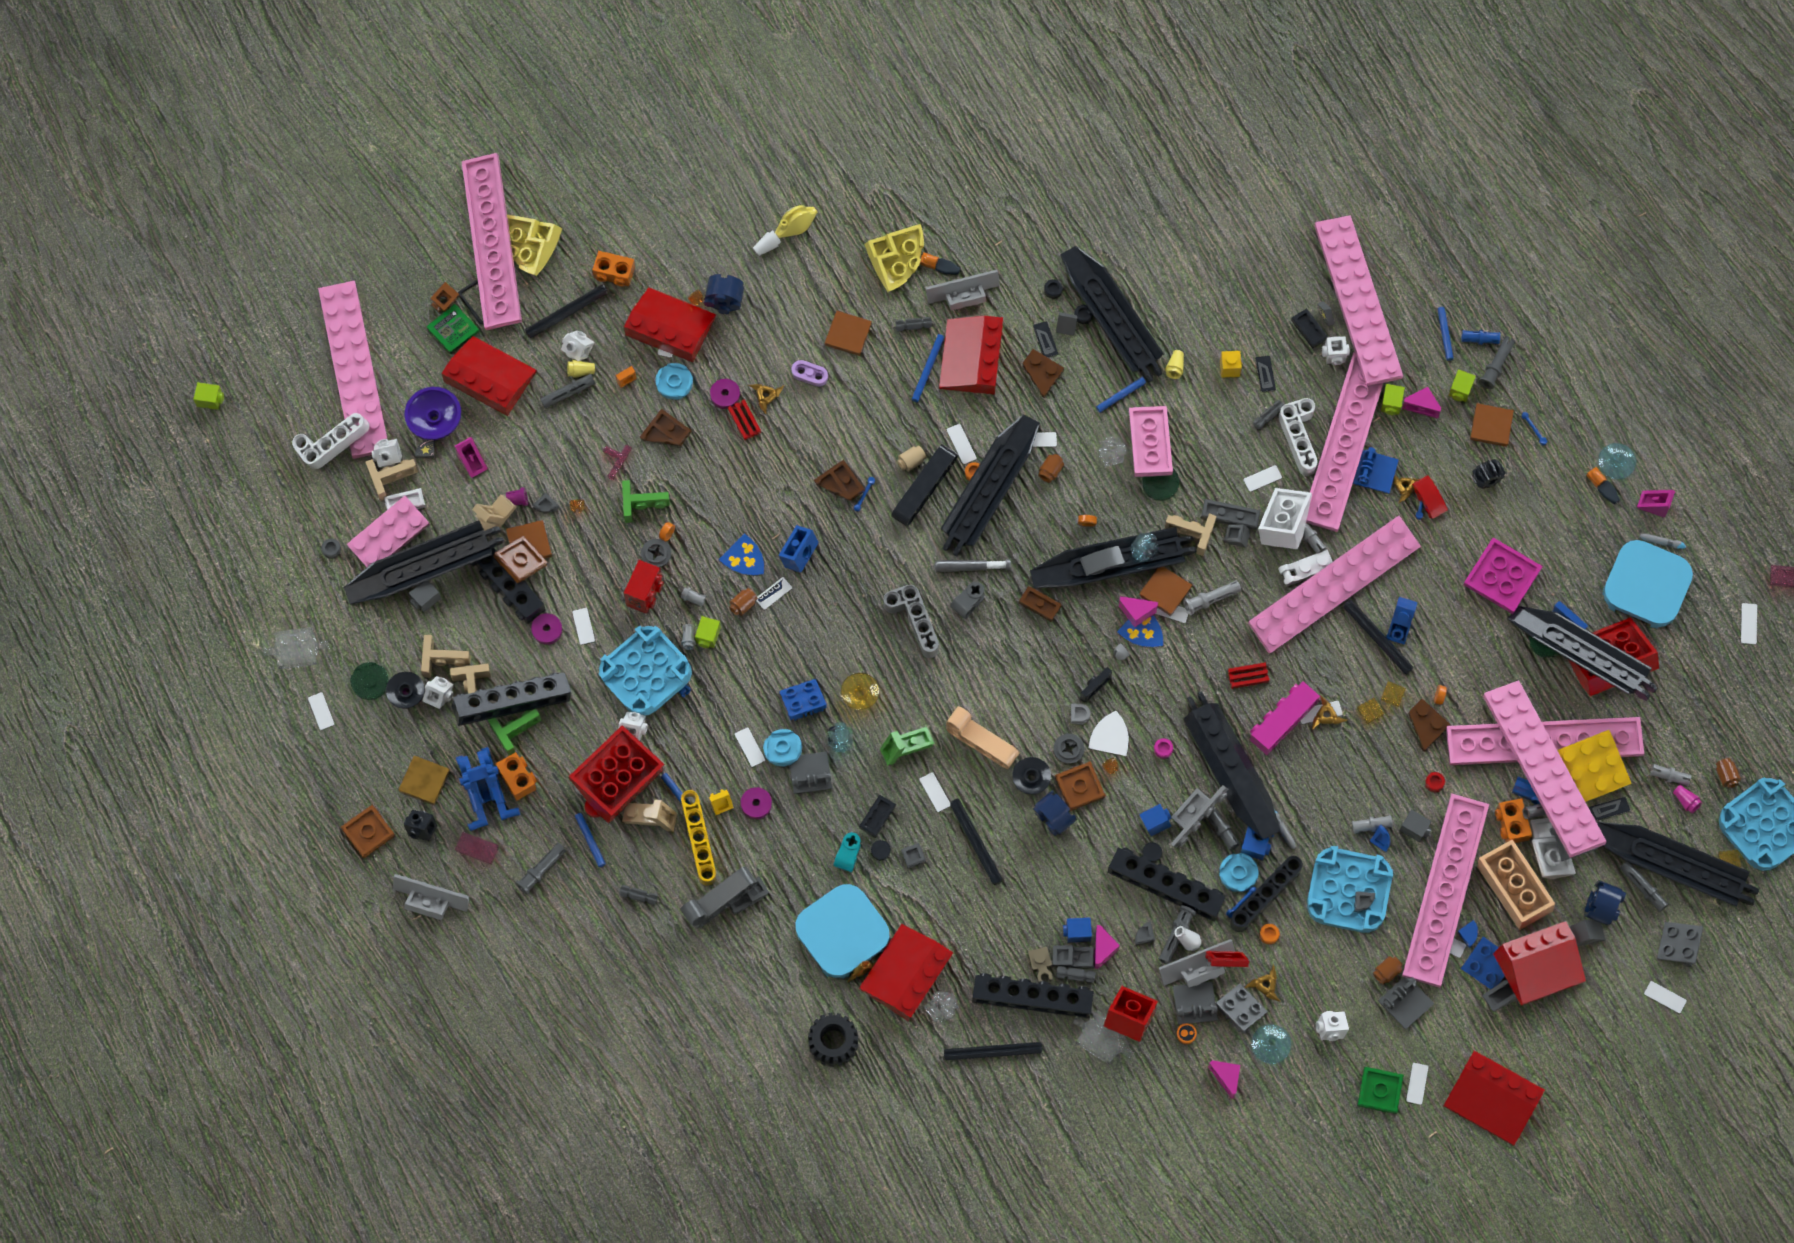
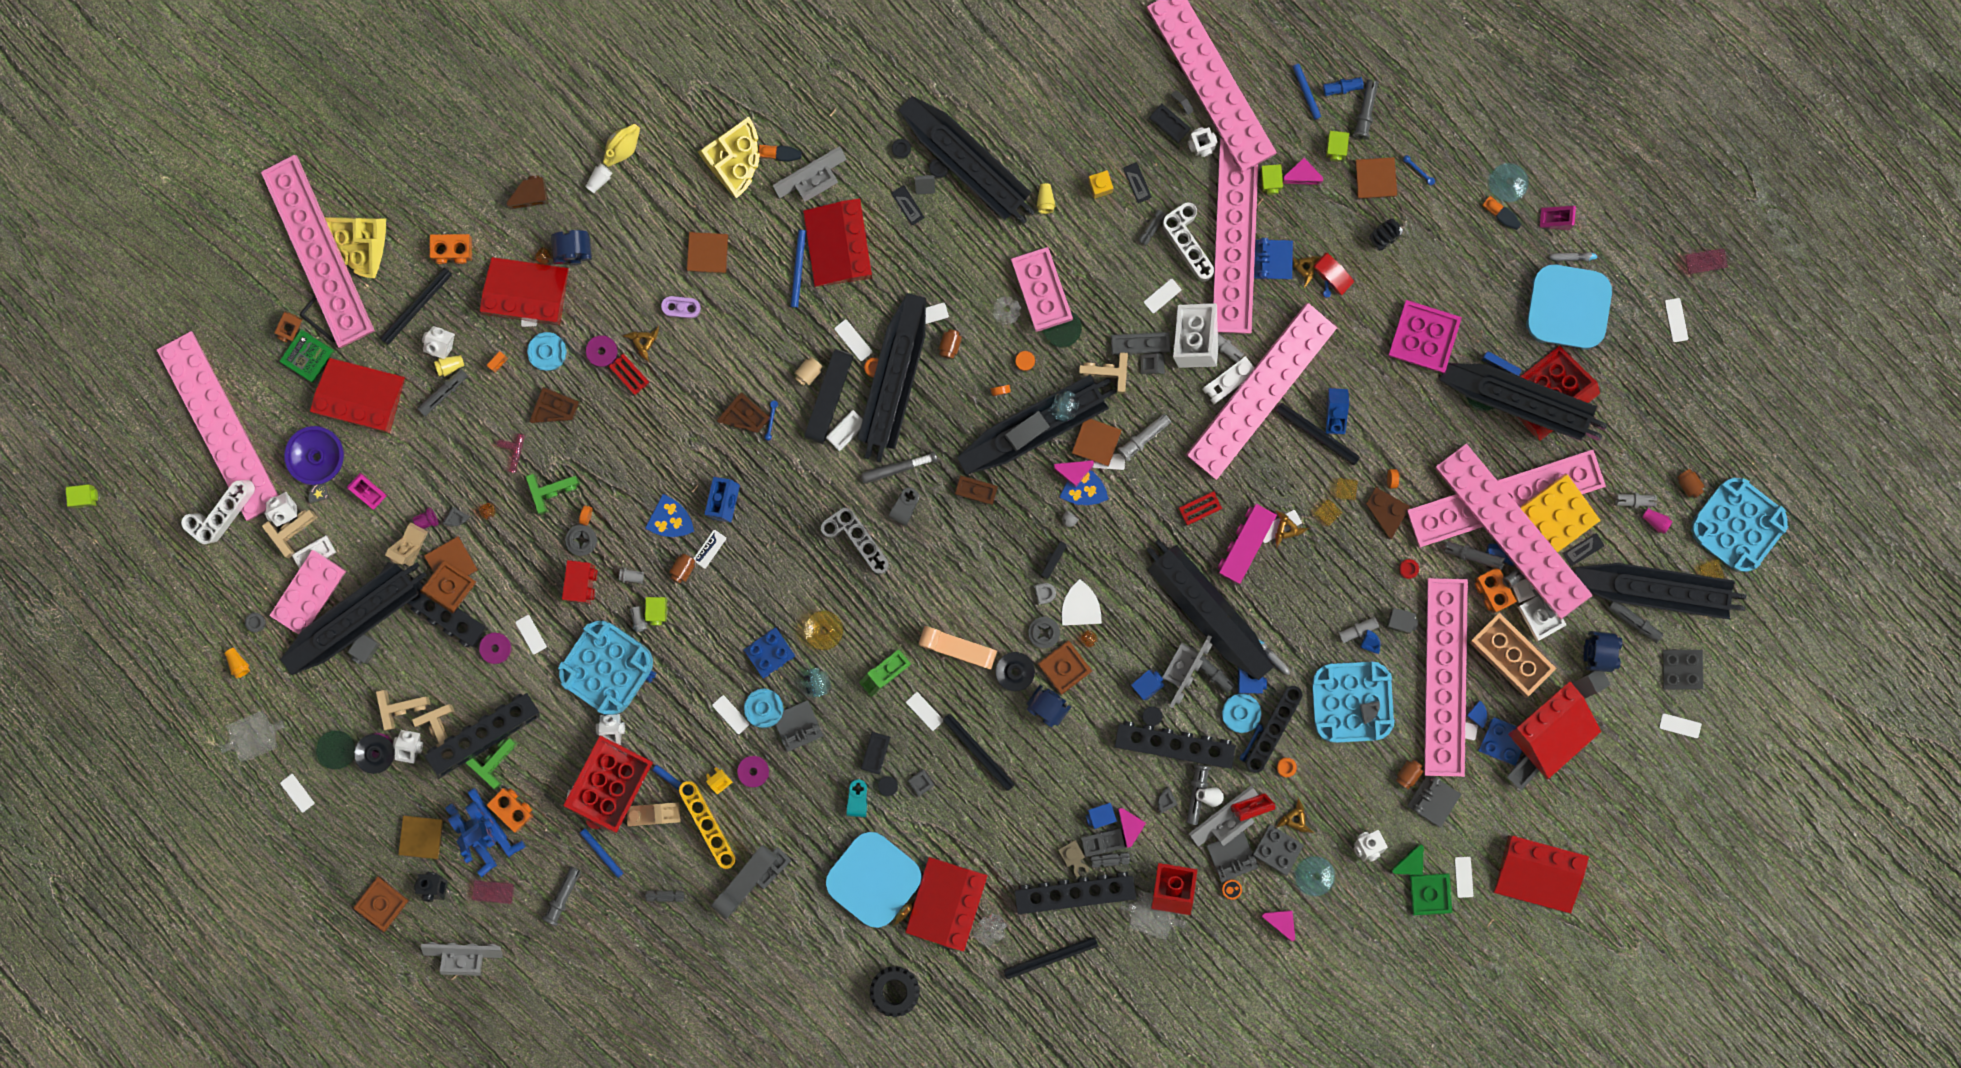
camera: 15 degrees left, 15 degrees up
dark grey axle [895,317,932,331] -> none
reddish brown wing [1023,349,1064,398] -> none
blue bar [1096,377,1146,413] -> none
dark pink tile [1154,738,1173,759] -> none
none -> light orange cone [224,648,250,678]
none -> reddish brown slope [507,175,548,210]
none -> white tile [826,410,863,452]
none -> orange tile [1015,351,1035,371]
none -> green slope [1390,844,1424,875]
none -> dark grey pin [1445,541,1505,570]

